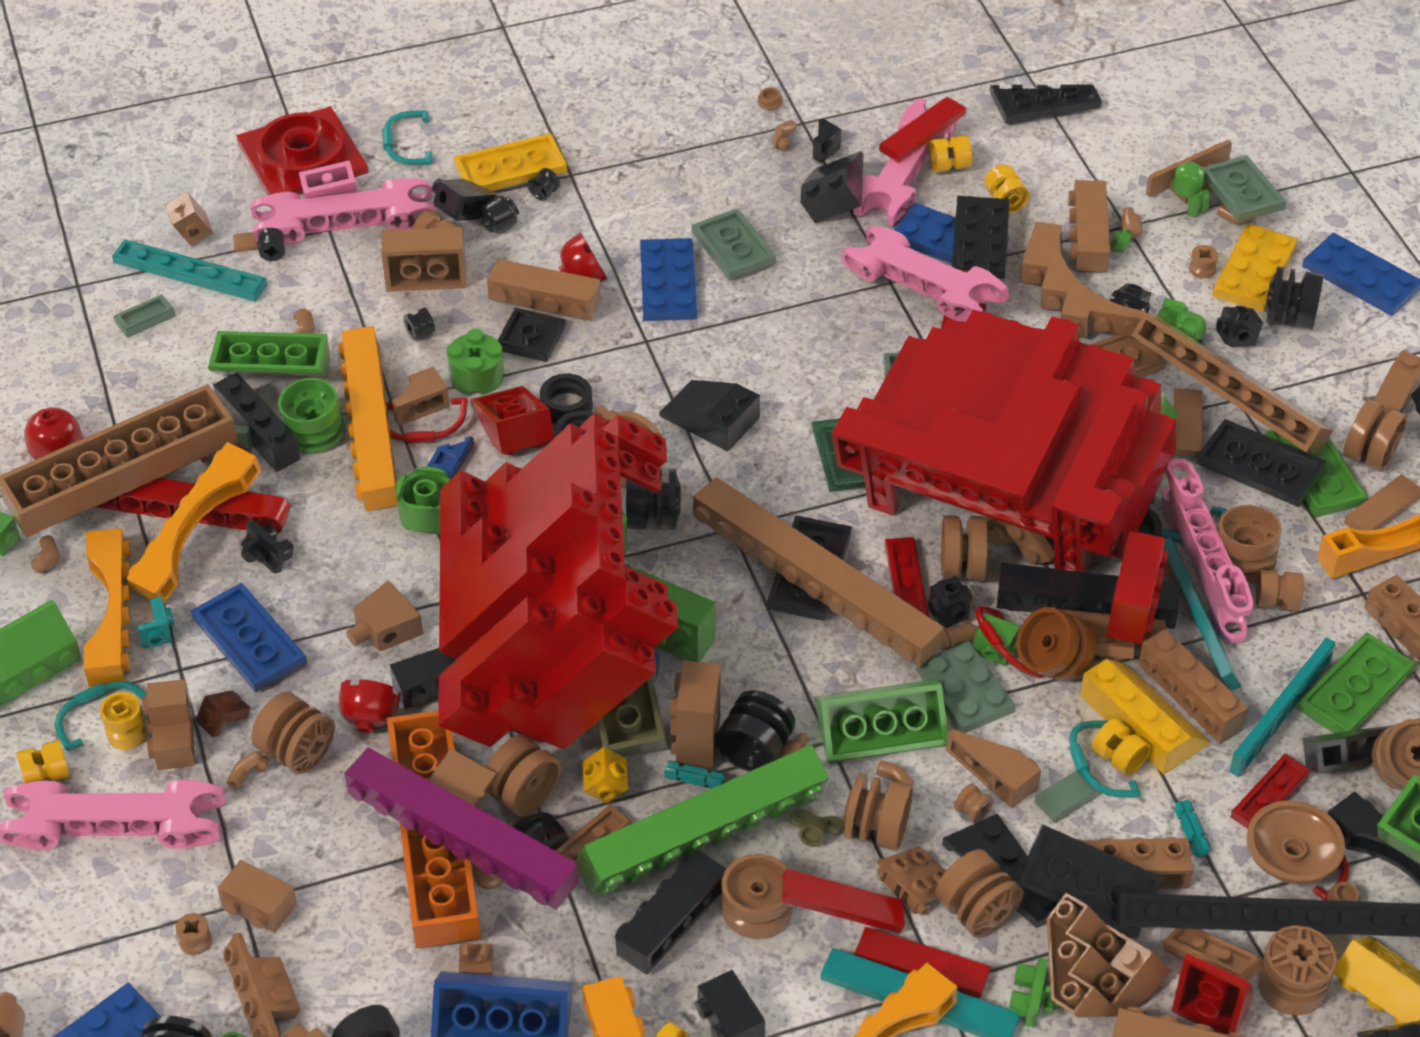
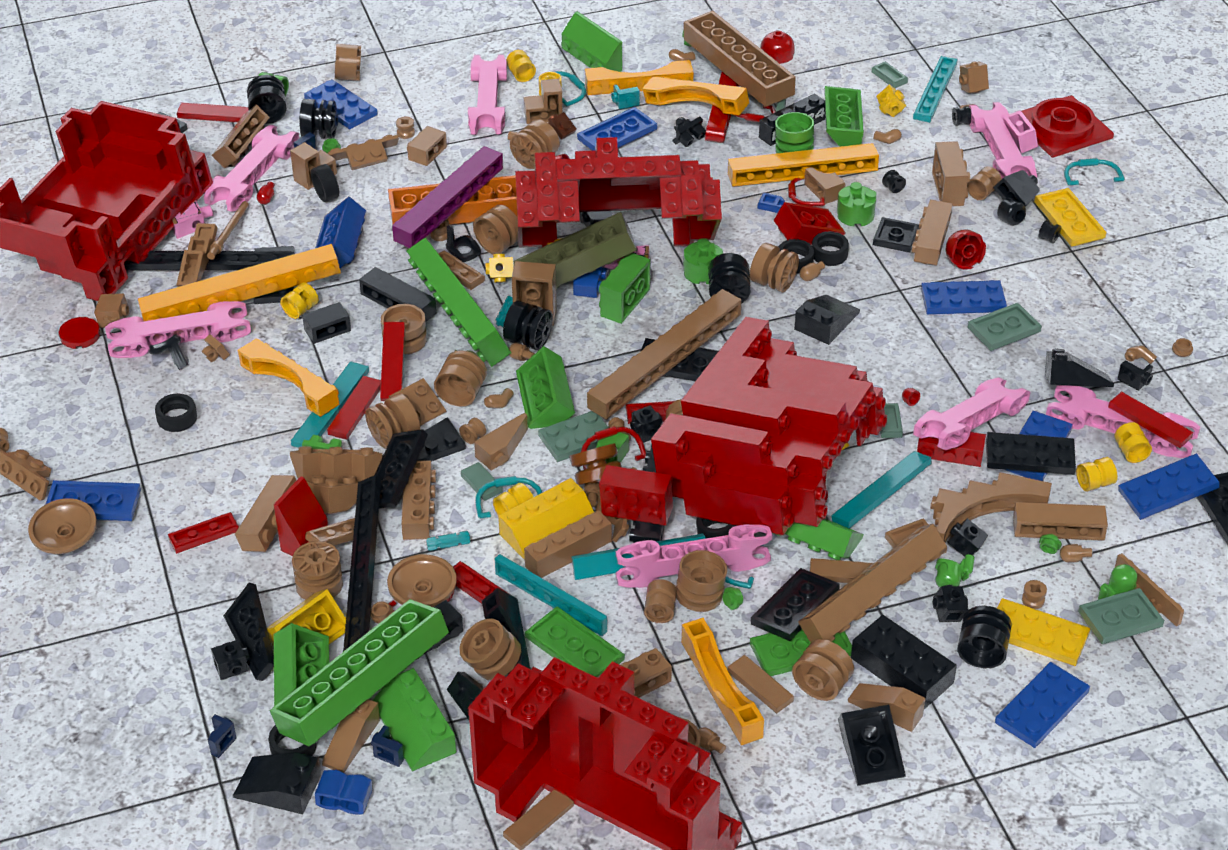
camera: 90 degrees right, 5 degrees down
bright green brick [396,466,450,534] -> none
medium nougat piece [428,748,497,806] -> none
medium nougat tile [459,943,493,975] -> none
none -> black brick [851,615,957,709]
none -> yellow brick [876,84,906,117]
none -> red hinge [902,388,920,406]
none -> blue plate [1118,453,1219,520]

